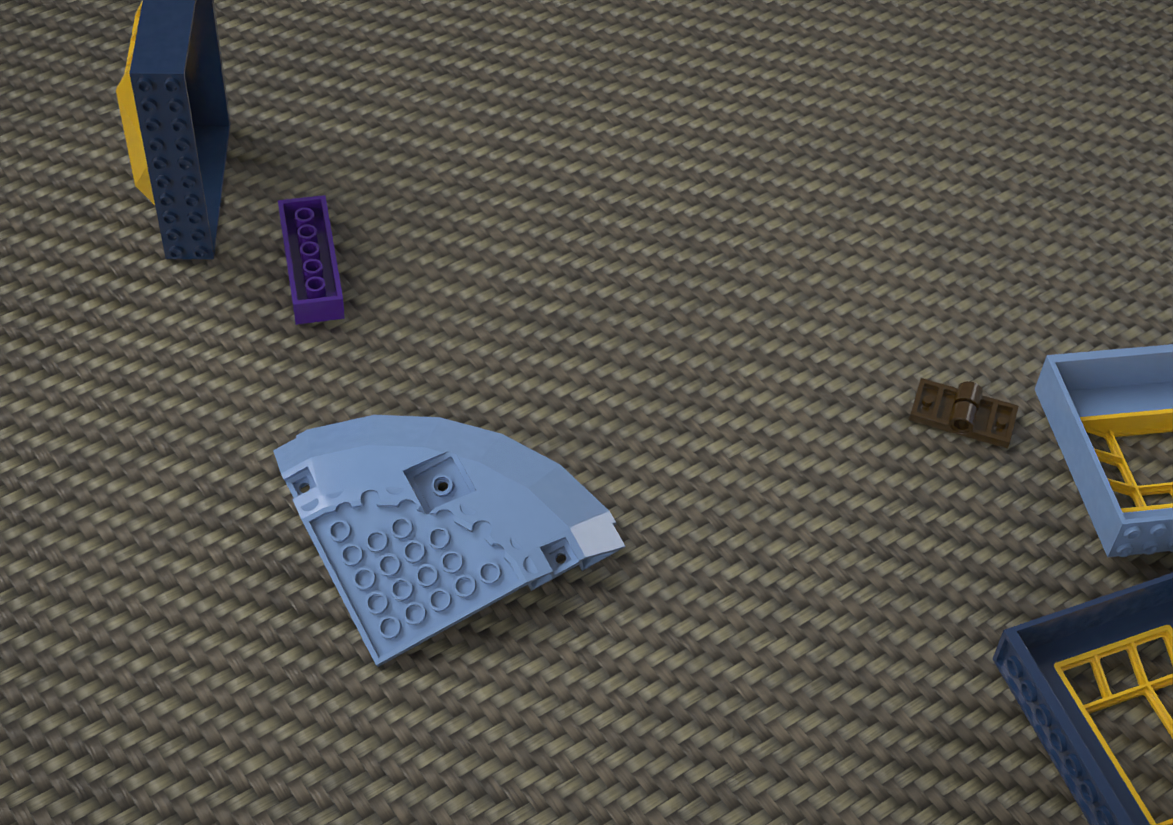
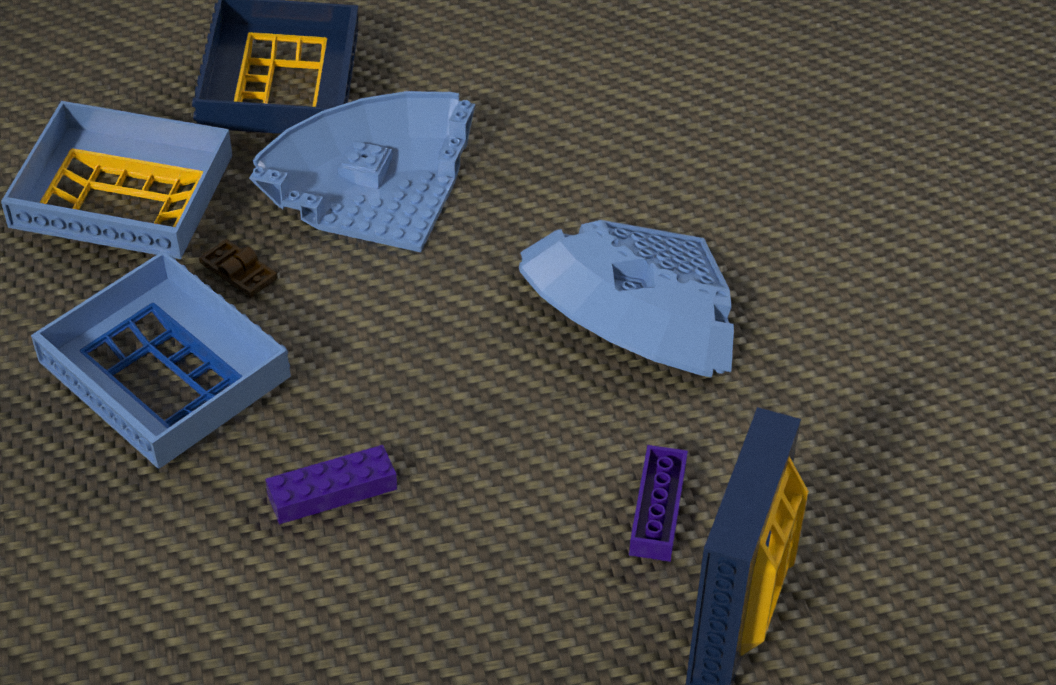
camera: 155 degrees left, 5 degrees down
none -> medium blue panel [31,251,291,469]
none -> medium blue panel [249,91,475,252]
none -> dark purple brick [265,445,397,525]

